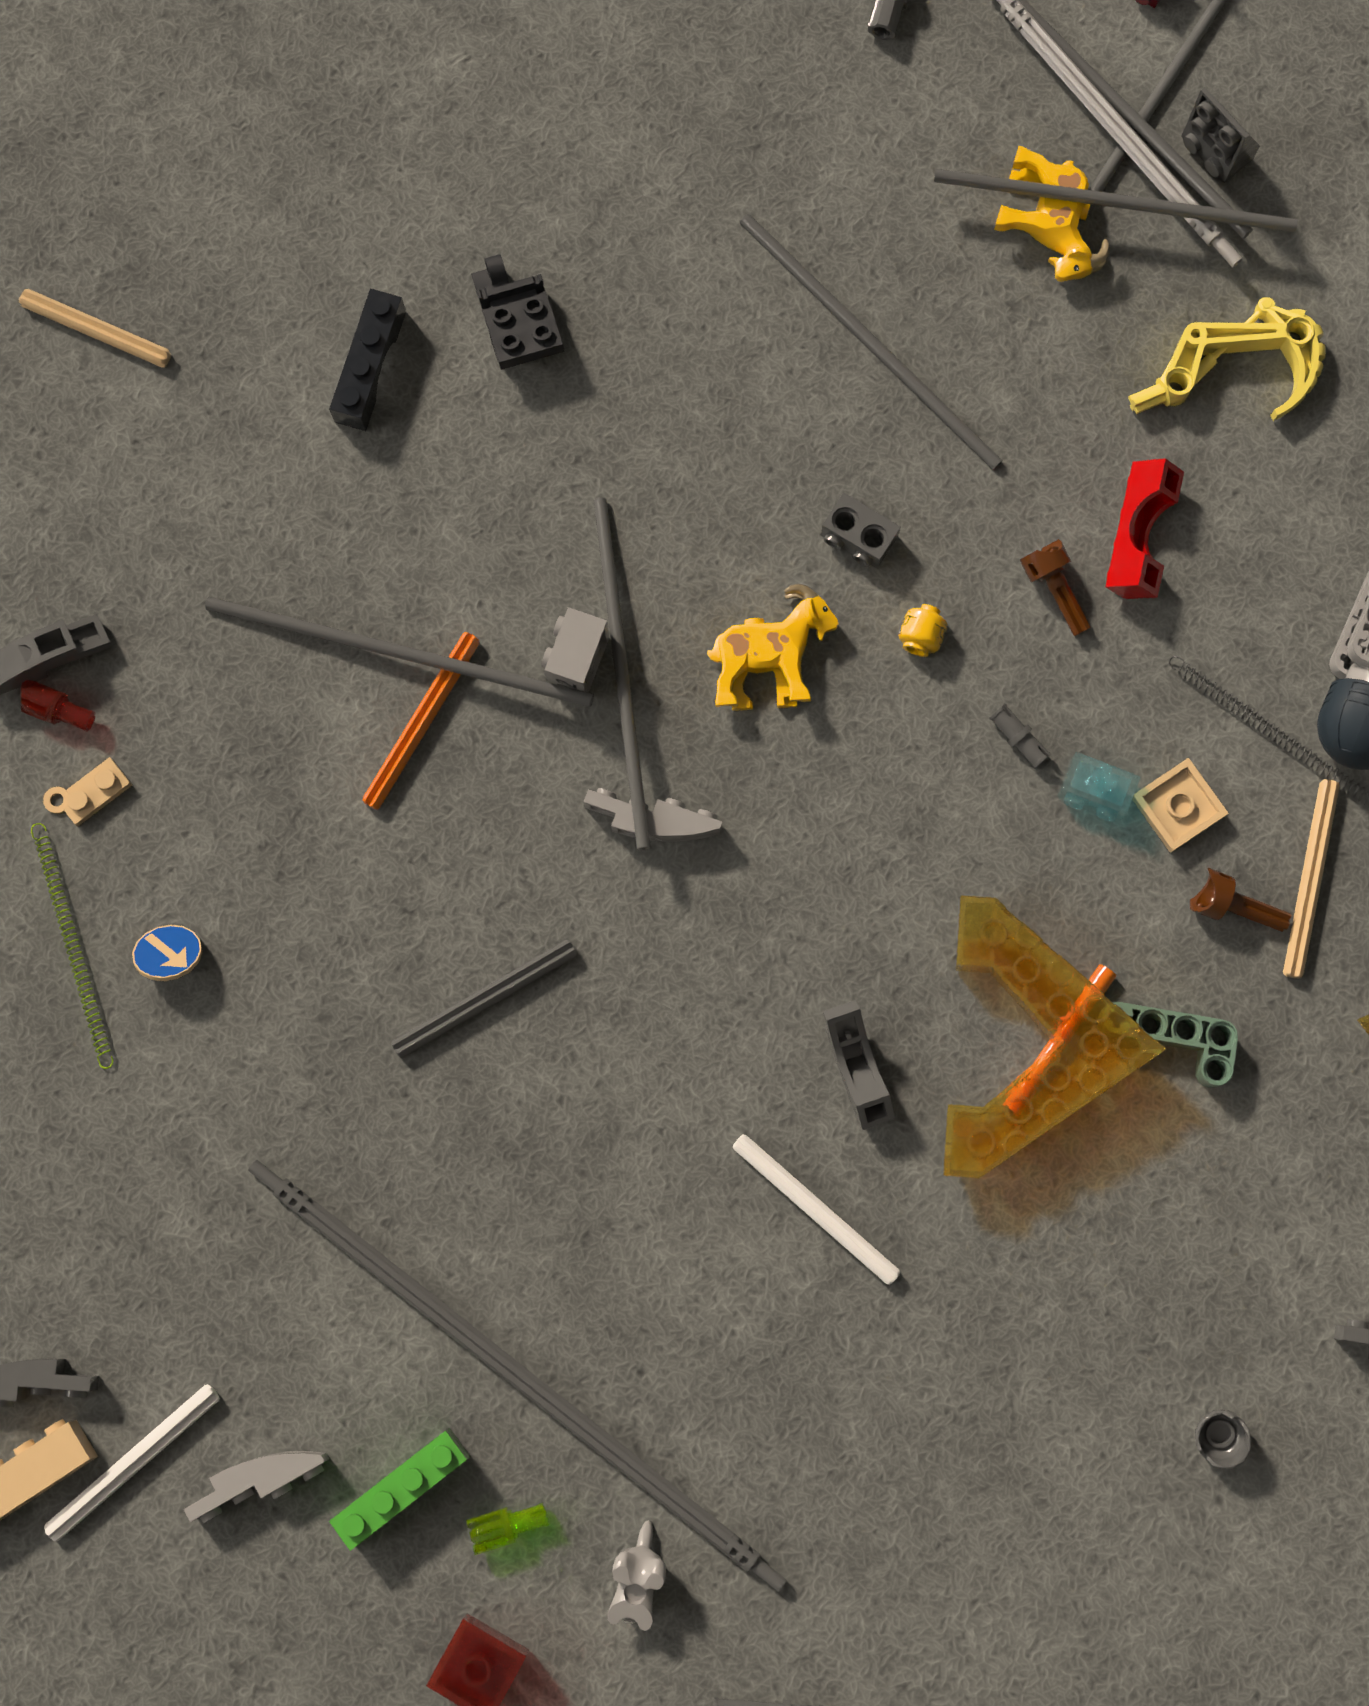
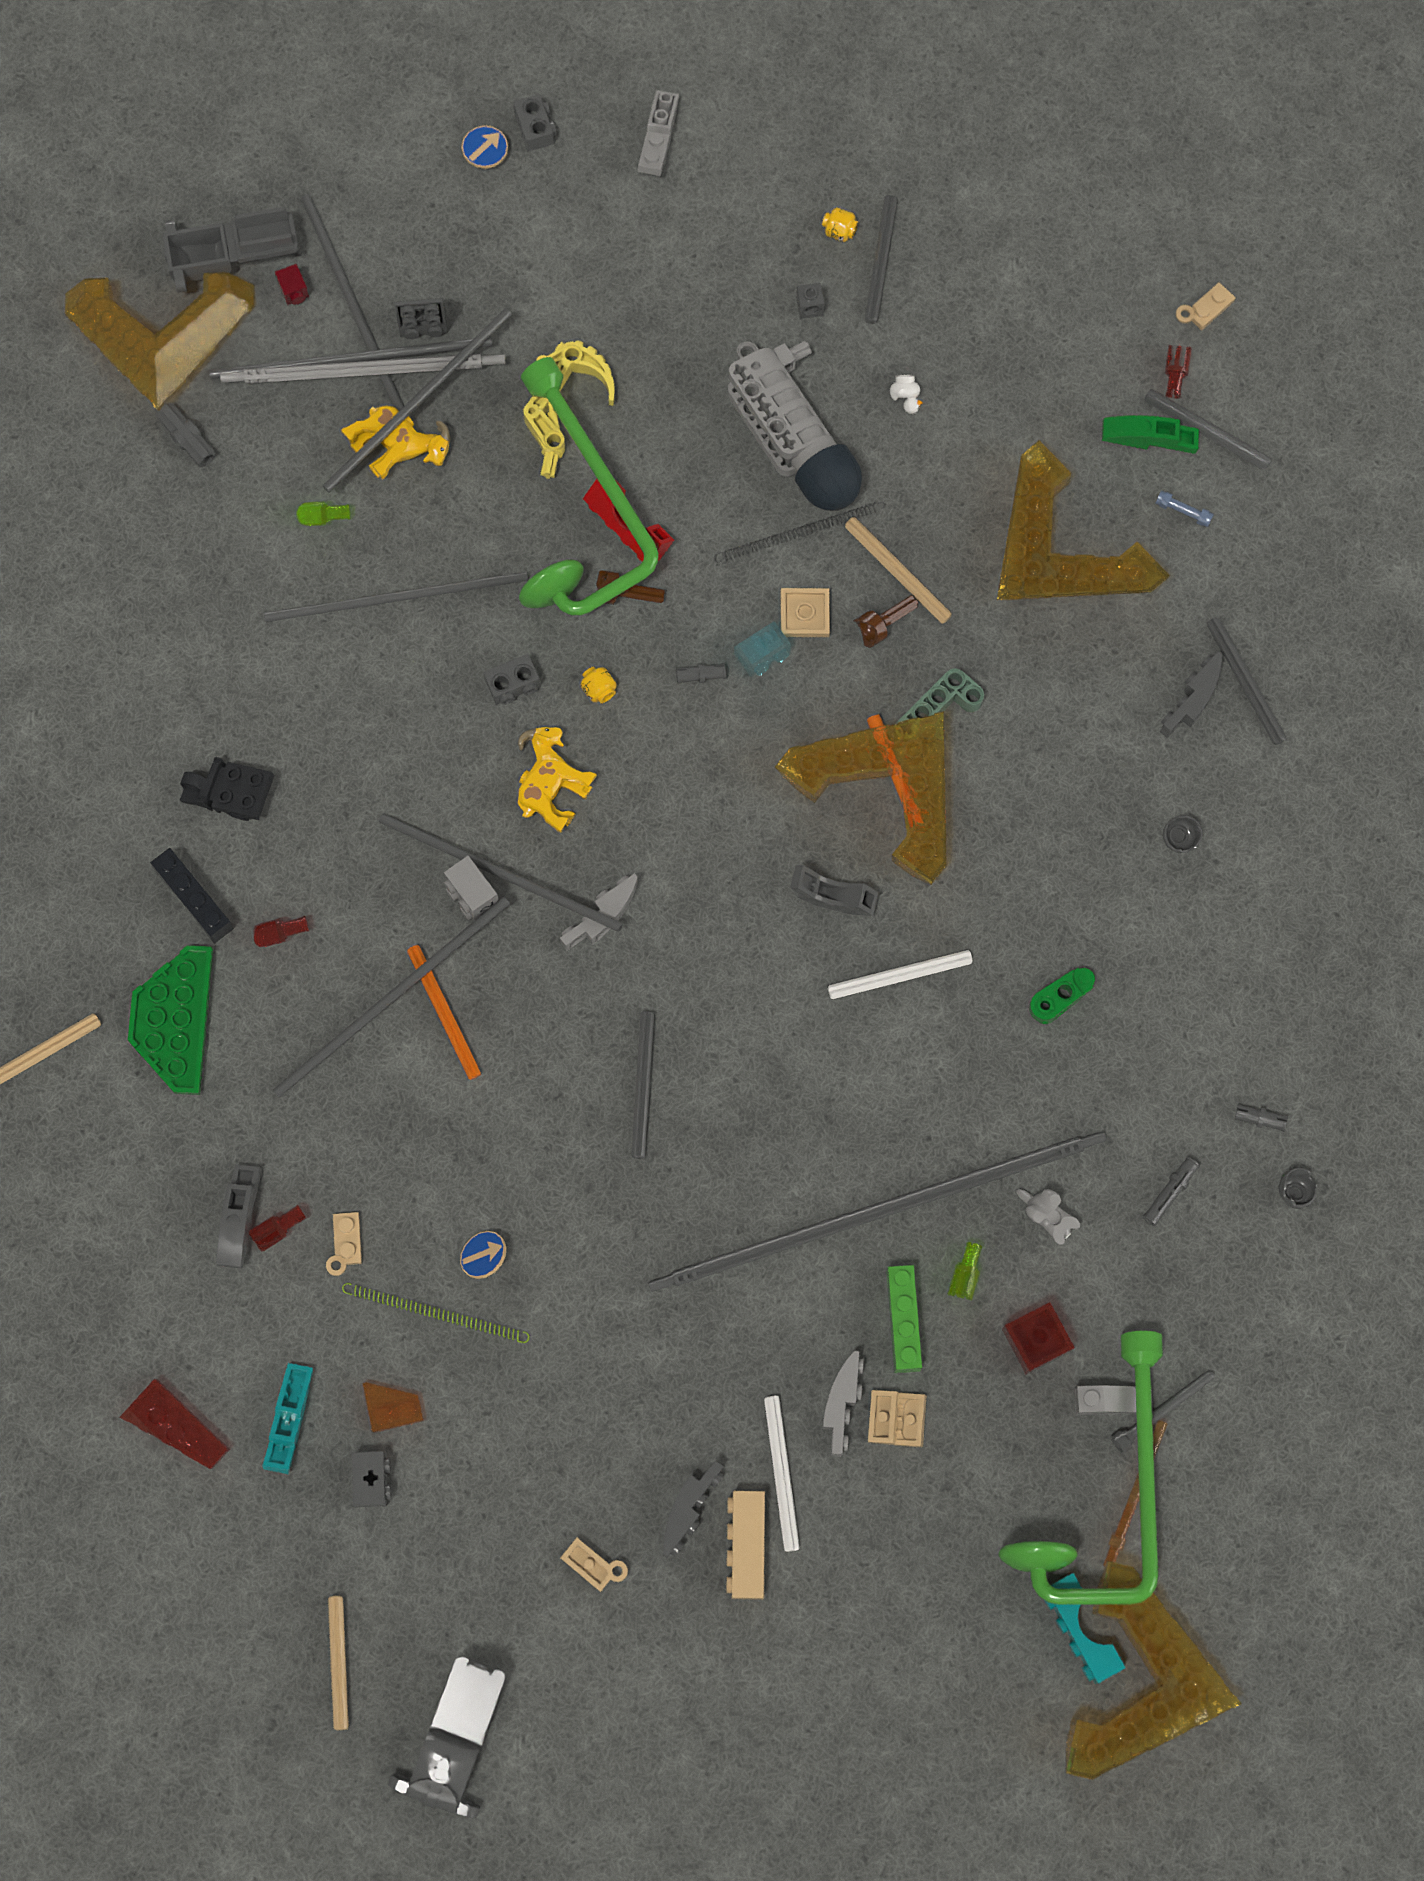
camera: 60 degrees left, 5 degrees down
none -> green plate [128,946,213,1095]
none -> clear red arm [253,916,309,947]
none -> clear neon green arm [296,501,350,526]
none -> bright green piece [519,357,658,616]
none -> tan slope [868,1390,927,1447]
none -> green piece [1029,968,1095,1024]

